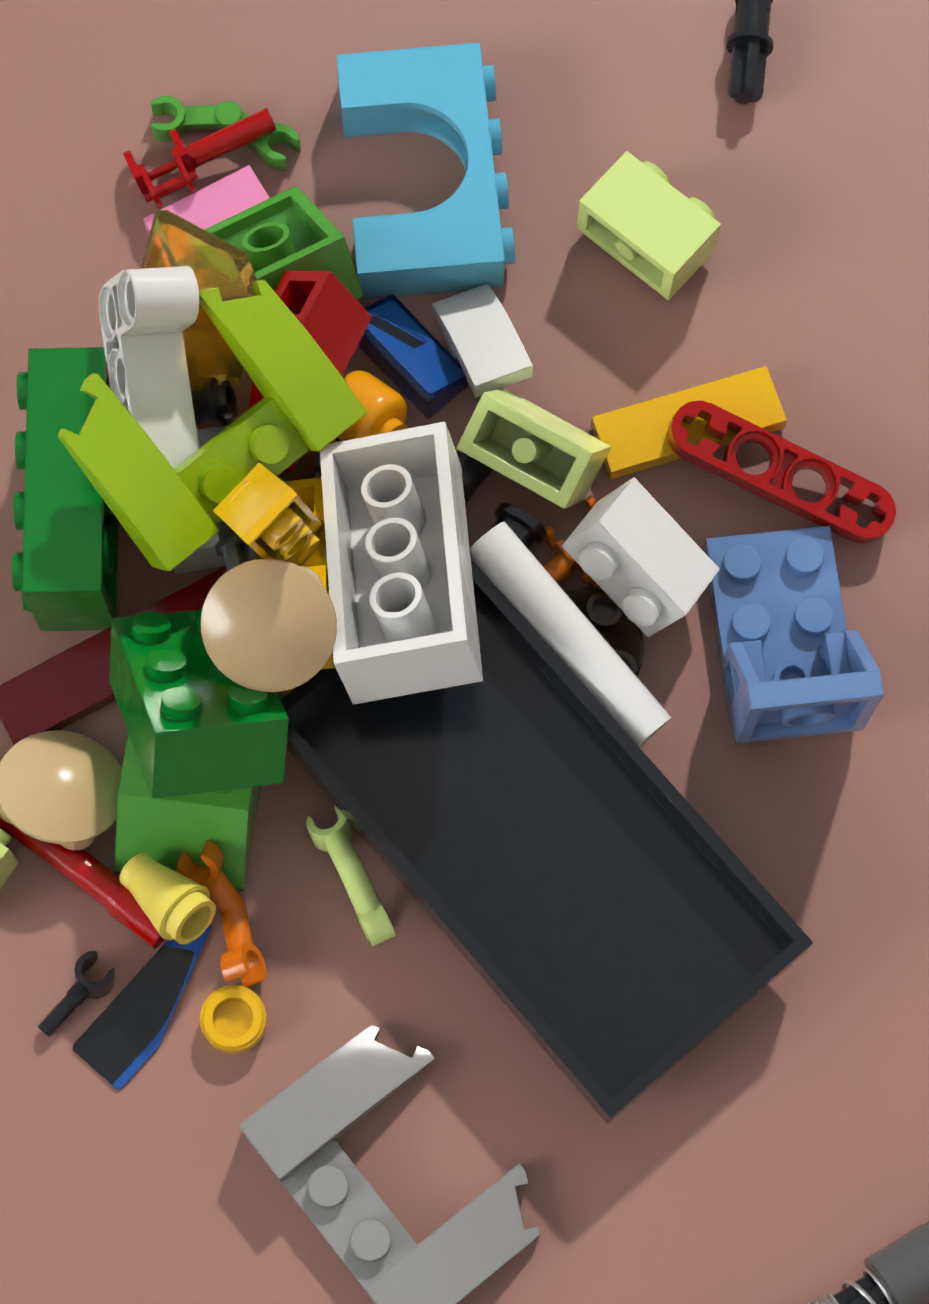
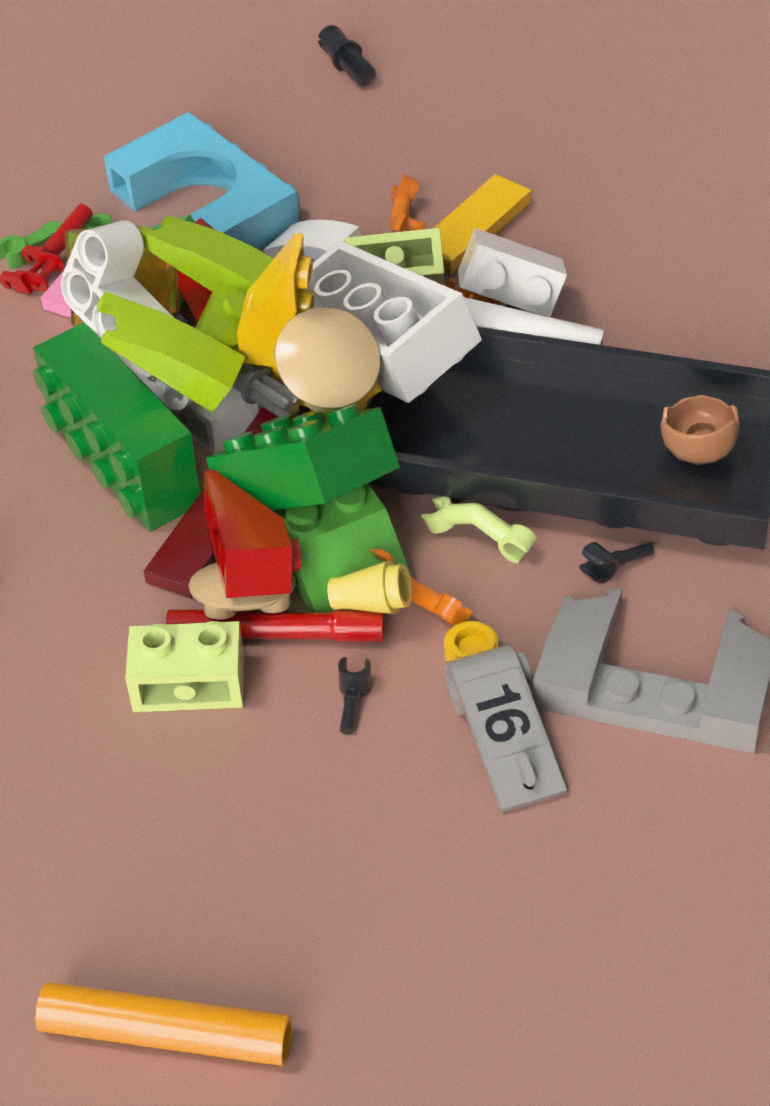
camera: 30 degrees left, 25 degrees down
black sticker [73,924,212,1089] -> none
yellowish green brick [576,151,721,301] -> none
red beam [667,400,896,543] -> none
medium blue bracket [704,526,884,744] -> none
none -> red slope [204,470,301,598]
none -> orange arm [389,173,426,232]
none -> light grey door [444,644,567,813]
none -> black hand [579,542,654,583]
none -> nougat hair [660,395,740,465]

